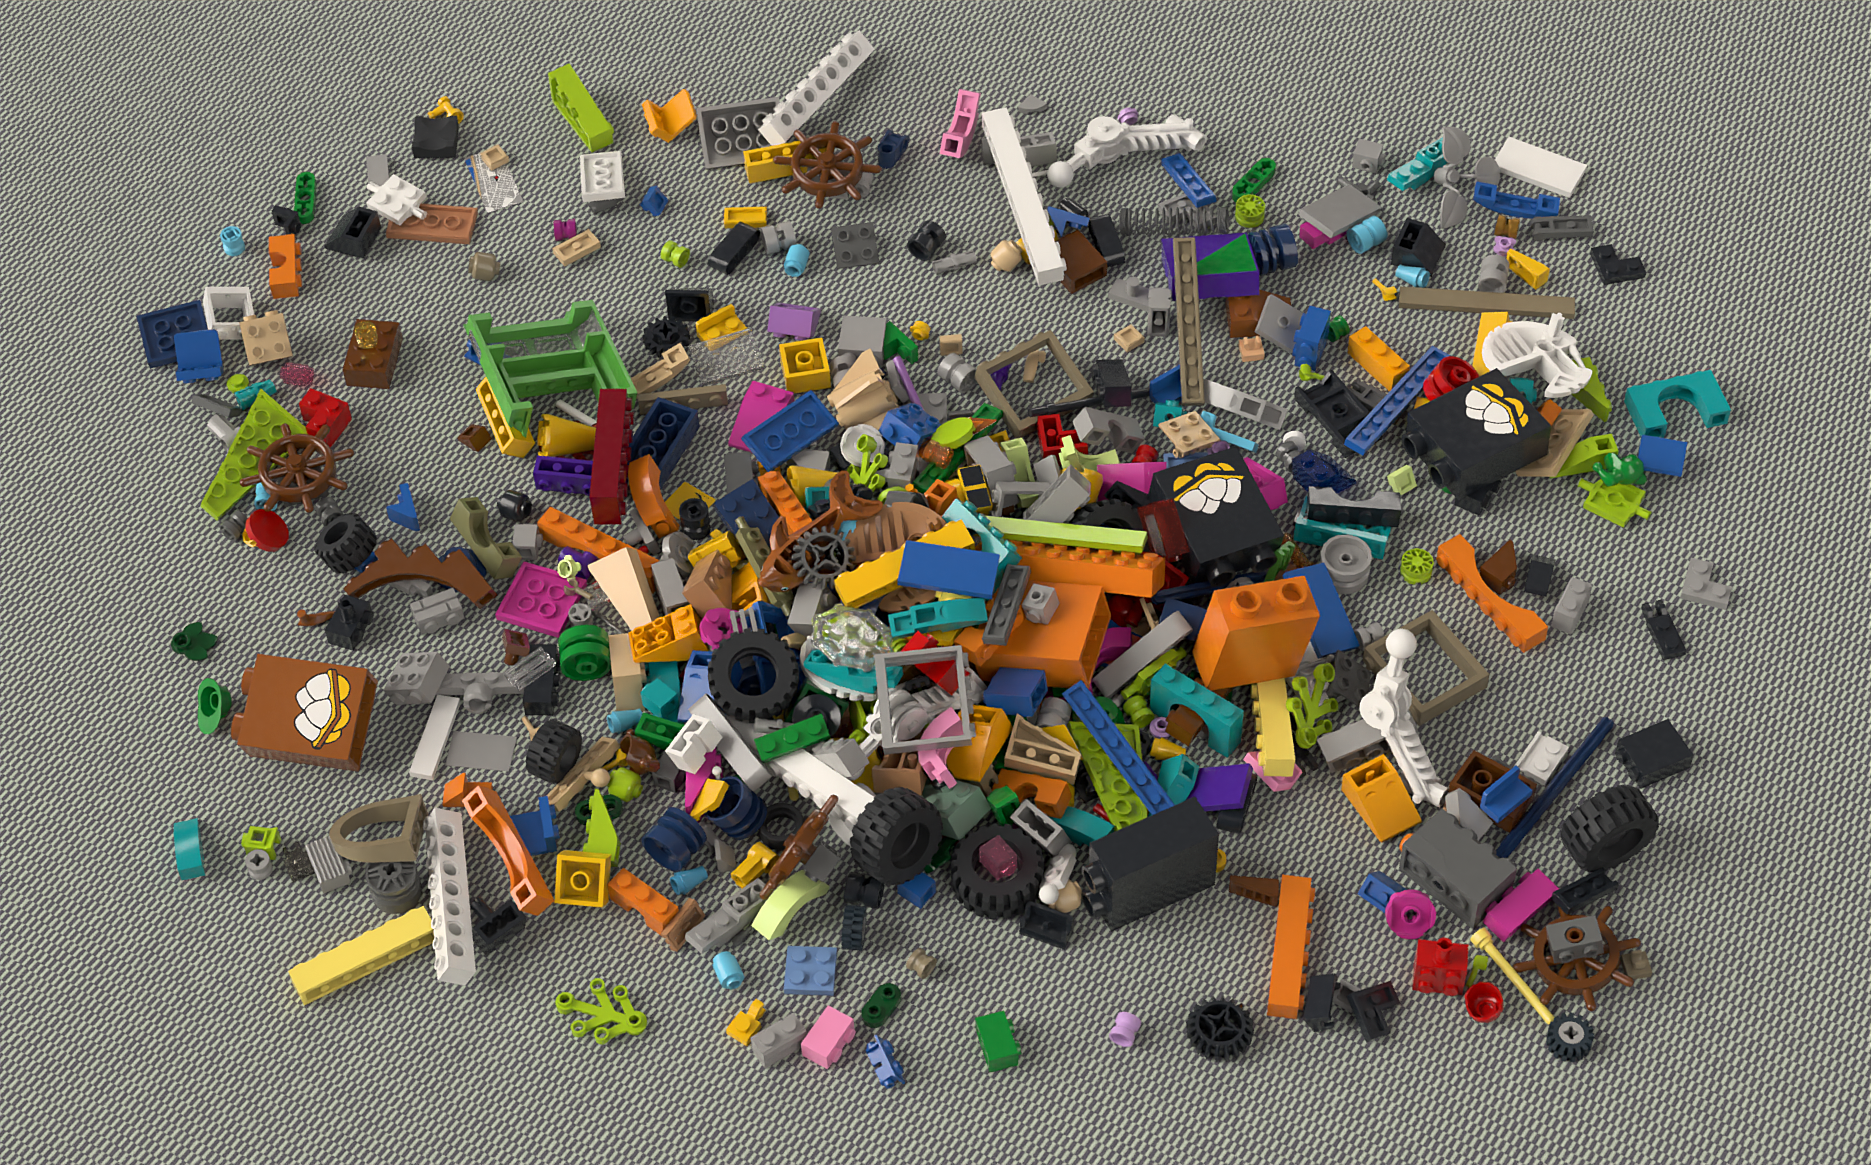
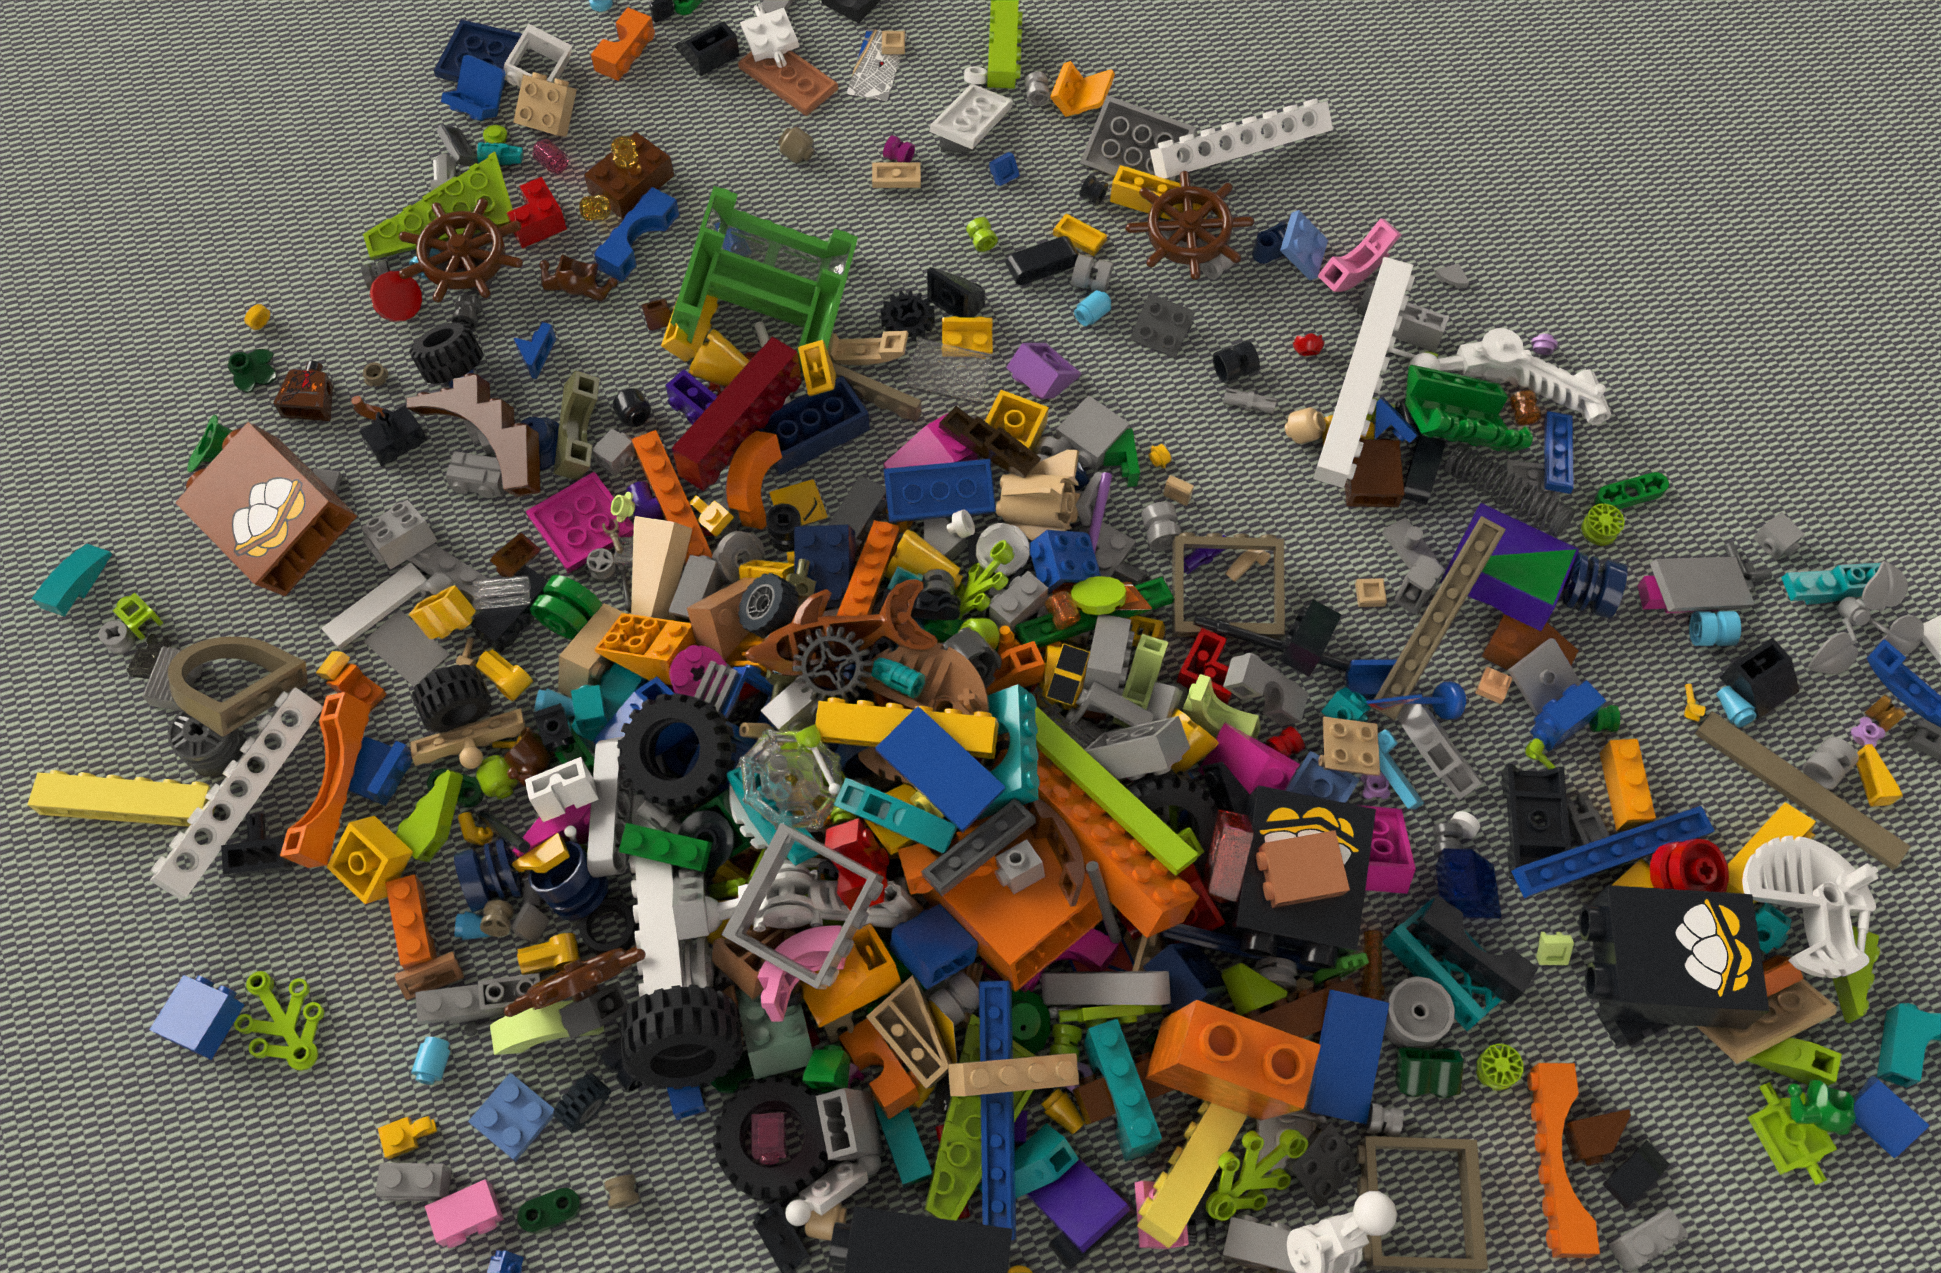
camera: 30 degrees right, 10 degrees up
none -> brick [149,975,245,1060]
none -> yellow tile [244,304,270,330]
none -> reddish brown torso [273,360,333,421]
none -> yellow tile [316,651,350,680]
none -> dark tan plate [363,362,389,386]
none -> yellow brick [409,585,476,639]
none -> yellow arm [457,812,493,846]
none -> yellow piece [476,649,533,702]
none -> black bar [478,810,530,853]
none -> dark tan wheel [480,900,514,937]
none -> black brick [533,703,576,752]
none -> reddish brown piece [539,254,618,301]
none -> clear yellow wheel [579,195,611,221]
none -> blue arch [594,187,679,282]
none -> yellow plate [689,495,734,537]
none -> black wheel [738,573,799,639]
none -> hinge [794,724,841,795]
none -> yellow slope [798,340,836,396]
none -> teal hinge [872,657,925,698]
none -> dark brown slope [939,406,1041,478]
none -> white tile [947,509,975,538]
none -> tan arch [948,1053,1079,1096]
none -> white tile [964,67,988,84]
none -> light grey wheel [1024,71,1050,106]
none -> reddish brown slope [1027,798,1085,907]
none -> black wheel [1079,175,1109,205]
none -> dark grey bar [1086,861,1122,944]
none -> nougat brick [1256,830,1350,908]
none -> medium blue plate [1280,210,1328,280]
none -> red plate [1292,333,1325,356]
none -> blue piece [1366,681,1466,720]
none -> dark green brick [1395,1047,1464,1098]
none -> green slope [1405,364,1533,452]
none -> clear orange wheel [1510,390,1542,426]

